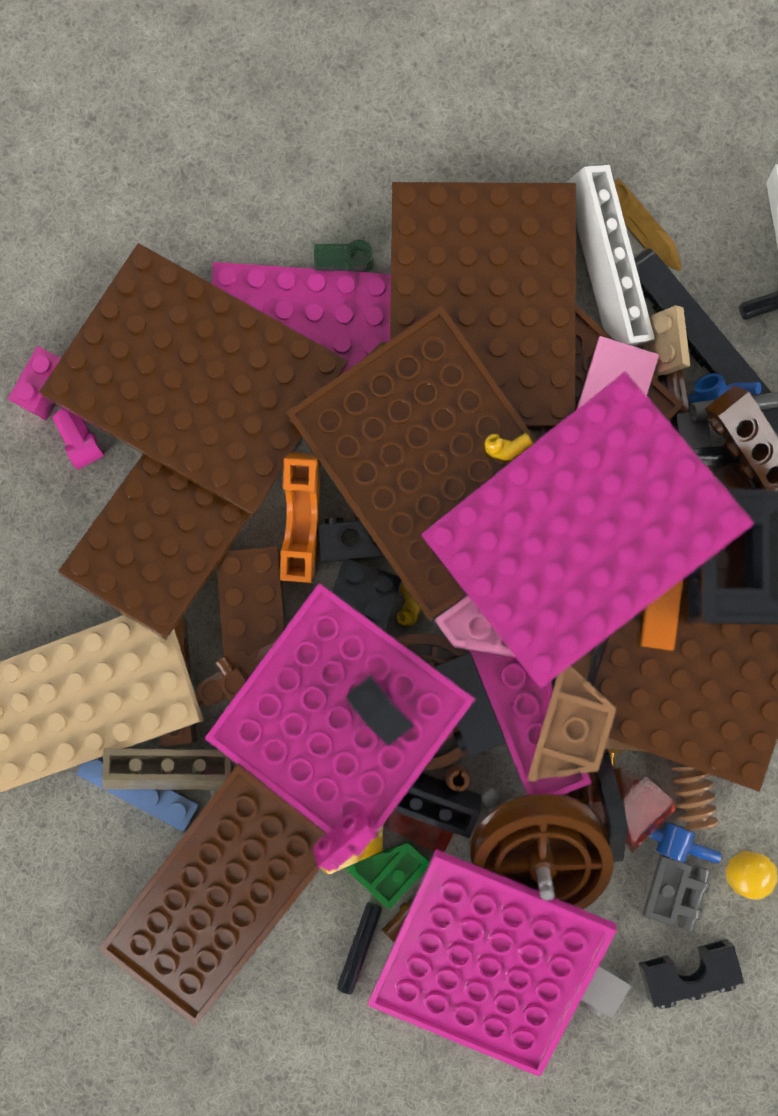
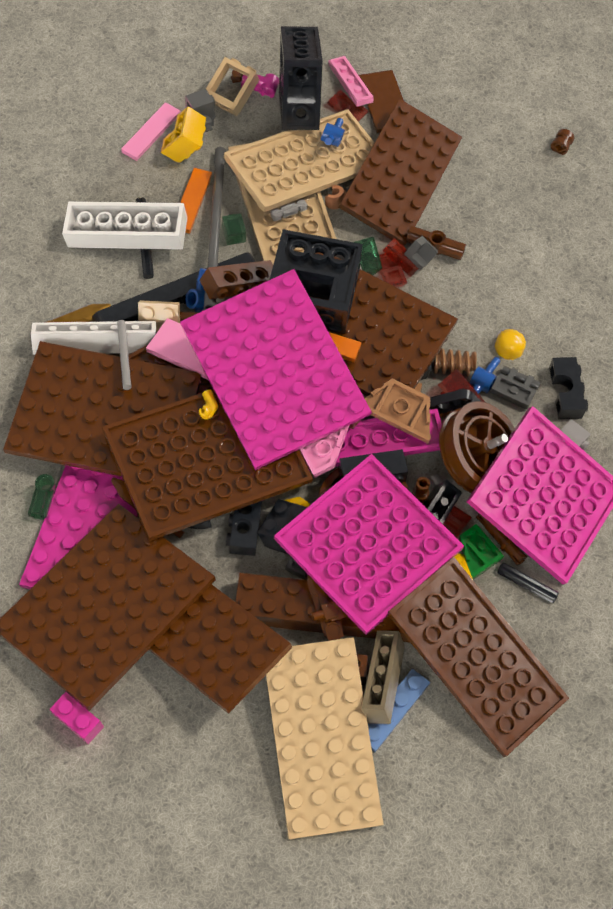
camera: 85 degrees left, 25 degrees down
dark pink piece [52,408,105,470] -> none
orange arch [280,452,321,583] -> none
dark pink hinge [312,807,379,872] -> none
black slope [344,674,414,746] -> none
none -> light grey bar [117,320,131,390]

